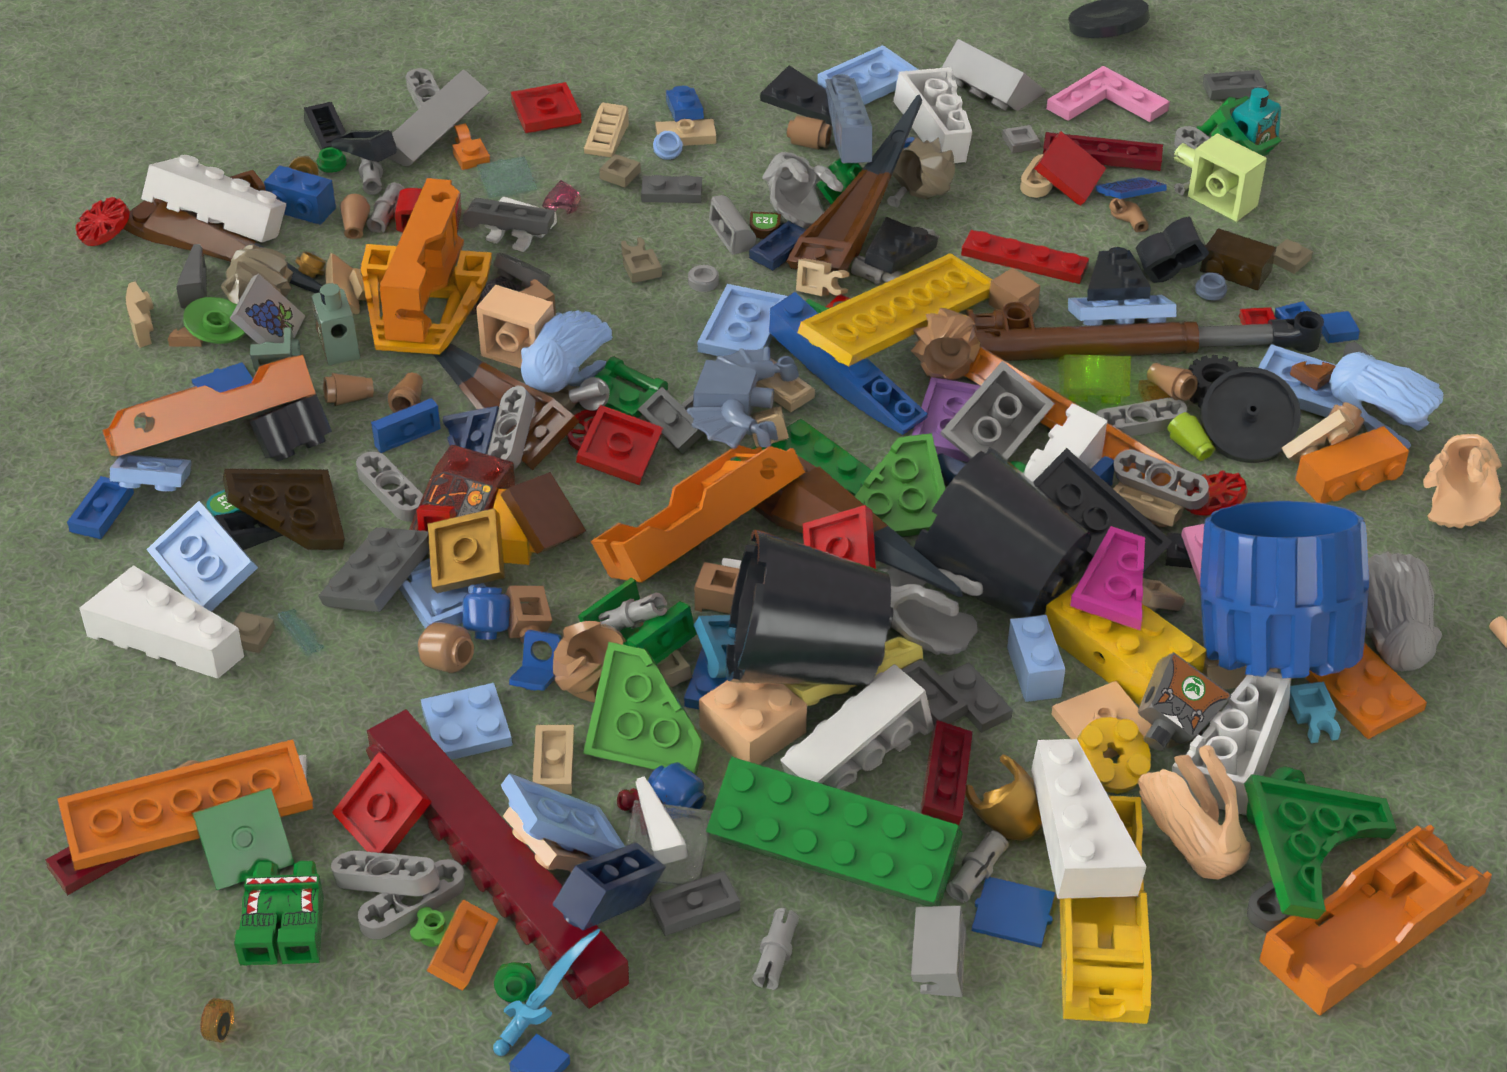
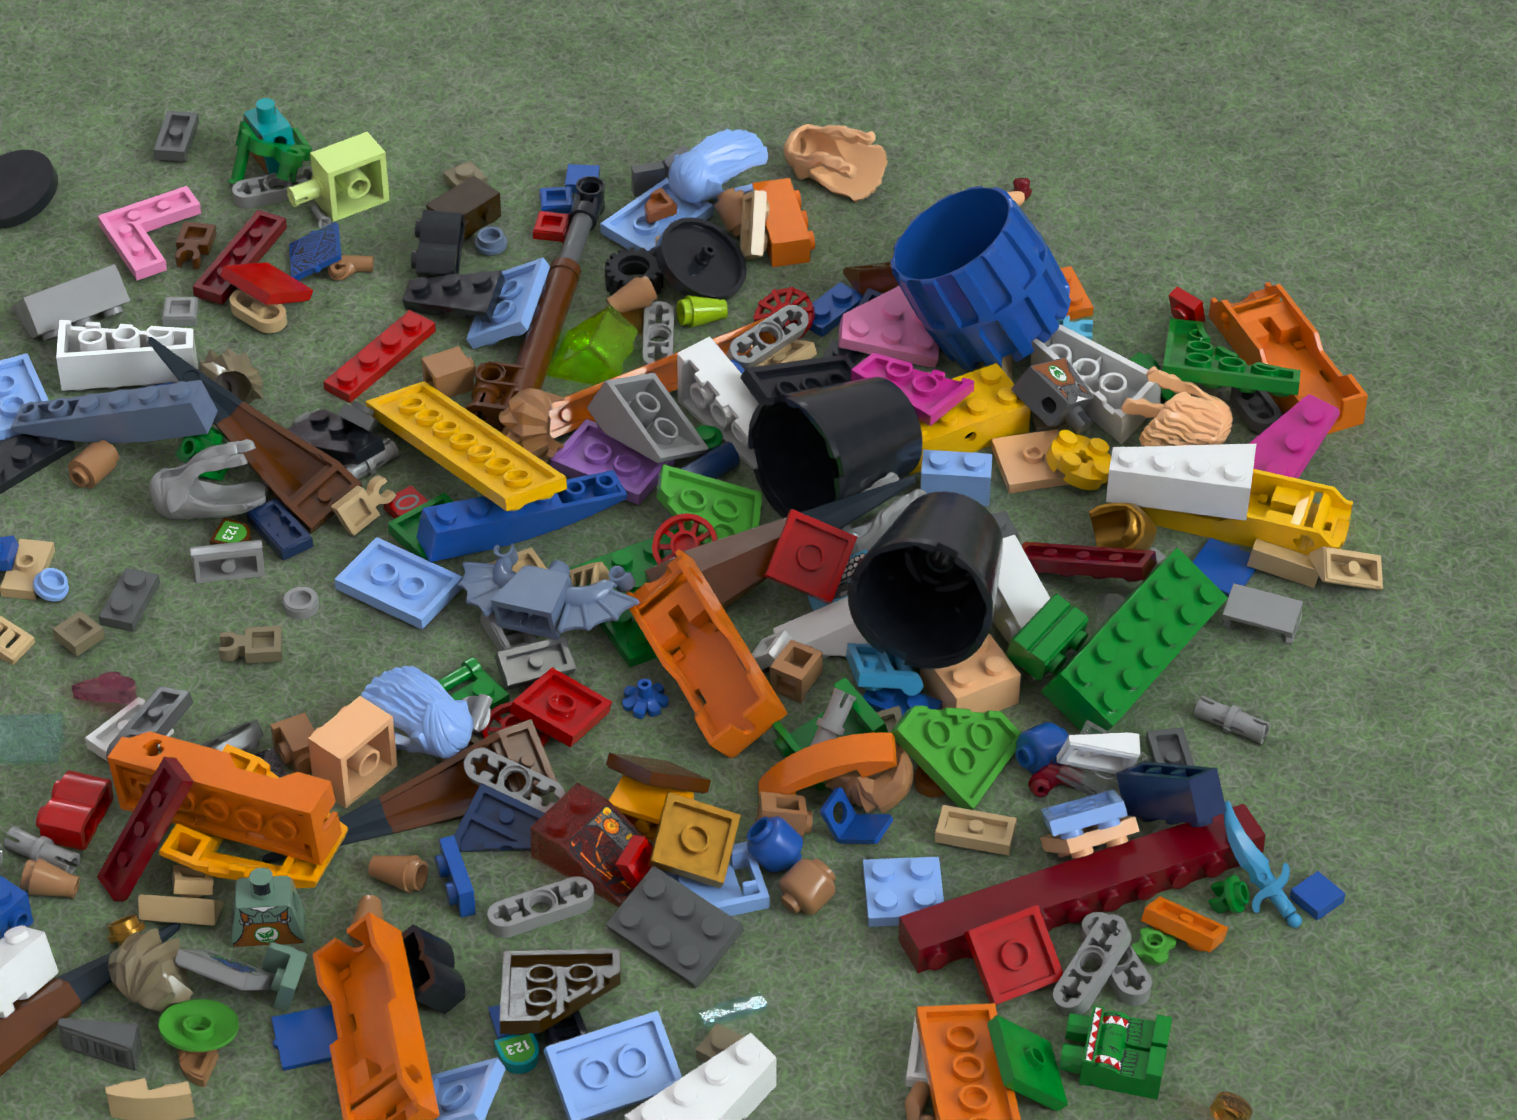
camera: 75 degrees left, 0 degrees up
none -> dark red plate [97,757,194,902]
none -> reddish brown plate [175,221,217,269]
none -> dark grey plate [338,400,378,433]
none -> blue plant [622,679,669,719]
none -> red wheel [652,513,718,564]
none -> orange slope [758,732,897,797]
none -> green brick [1006,594,1089,681]
none -> red plate [1169,286,1206,323]
none -> tan slope [1247,539,1319,588]
none -> dark pink wing [1249,394,1340,479]
none -> tan slope [1309,547,1383,590]

